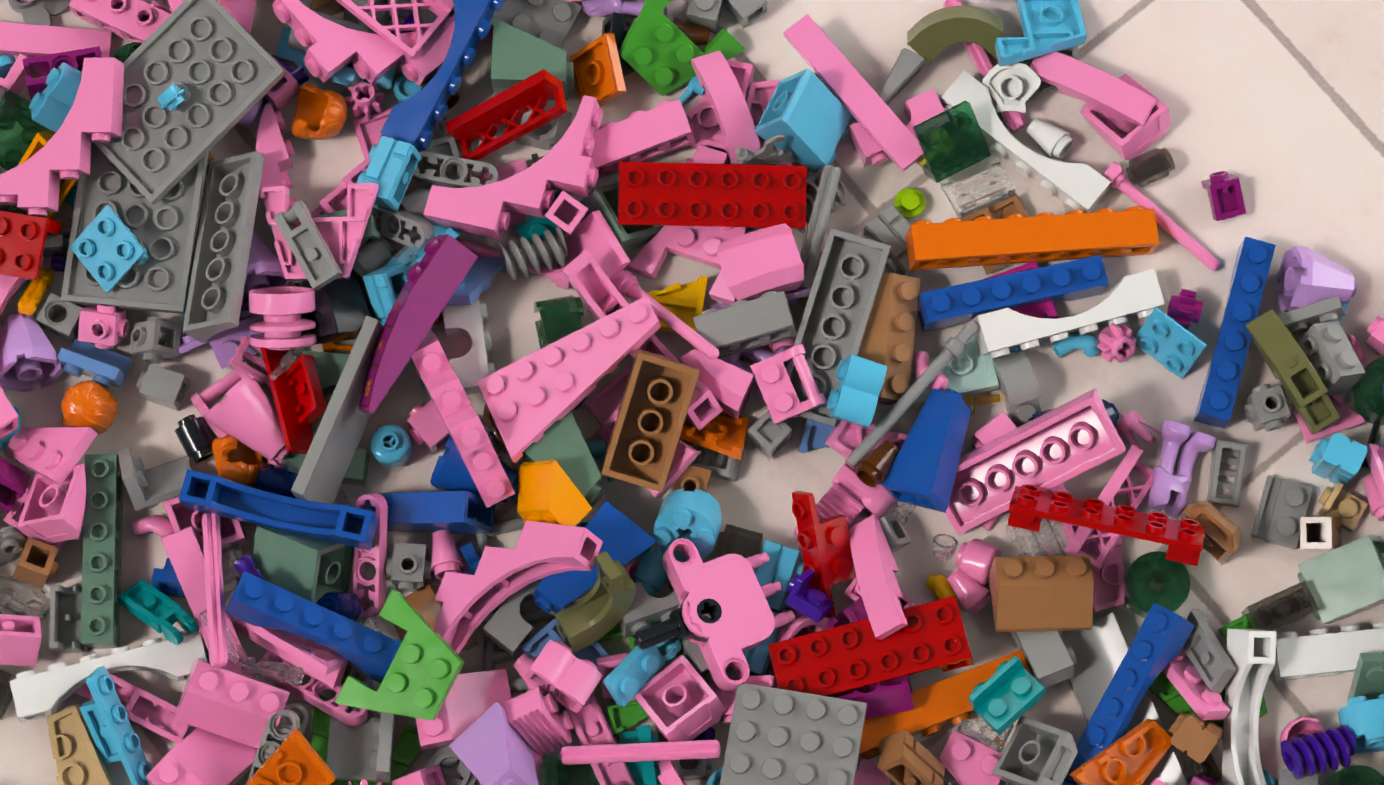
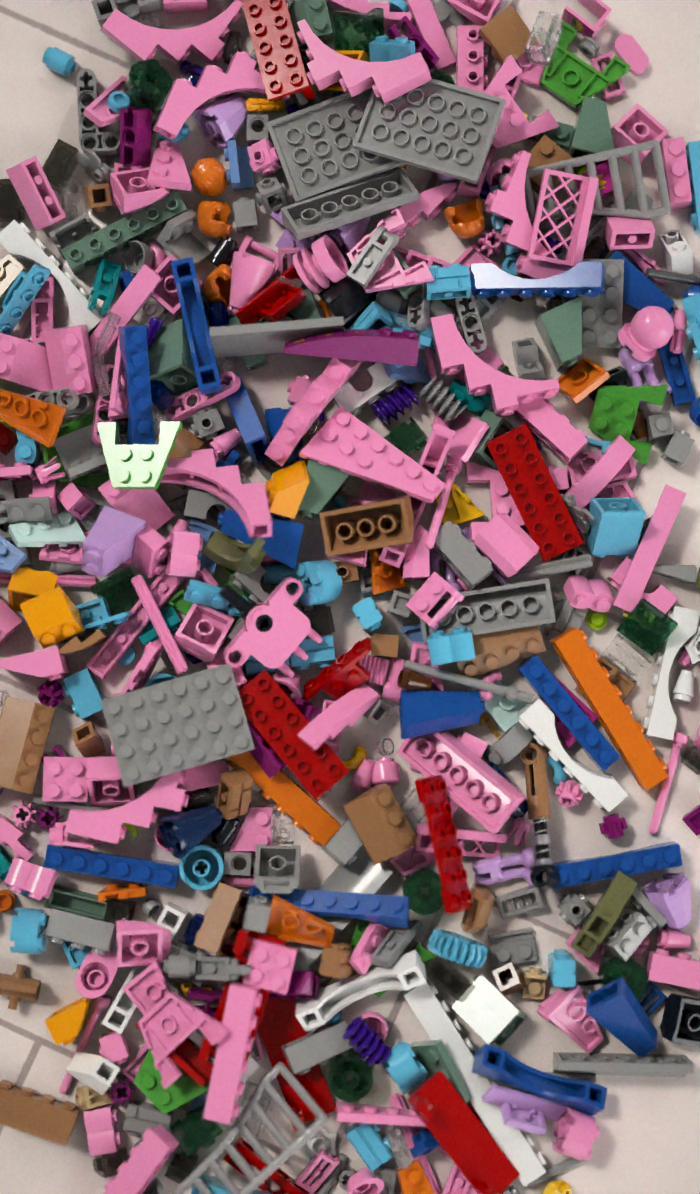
camera: 60 degrees right, 10 degrees up
medium azure hinge [69,205,149,293] -> none
medium azure plate [156,84,185,112] -> none
bright pink axle [202,513,228,668] -> none
medium azure head [370,424,413,468] -> none
red fence [446,69,568,161] -> none
bright pink brick [545,191,589,235] -> none
dark purple bracket [786,569,835,623] -> none
teal bracket [968,656,1047,736] -> none
medium azure hinge [1135,307,1206,379] -> none
none -> light grey hair [123,240,154,275]
none -> orange hair [197,200,233,238]
none -> medium azure brick [352,597,383,632]
none -> medium nougat brick [368,633,399,658]
none -> dark purple piece [370,383,420,425]
none -> medium azure gear [428,929,488,968]
none -> bright pink hair [485,158,512,187]
none -> piece [520,743,560,888]
none -> light grey bush [545,295,566,311]
none -> bright pink brick [563,575,615,612]
none -> bright pink cone [656,927,691,949]

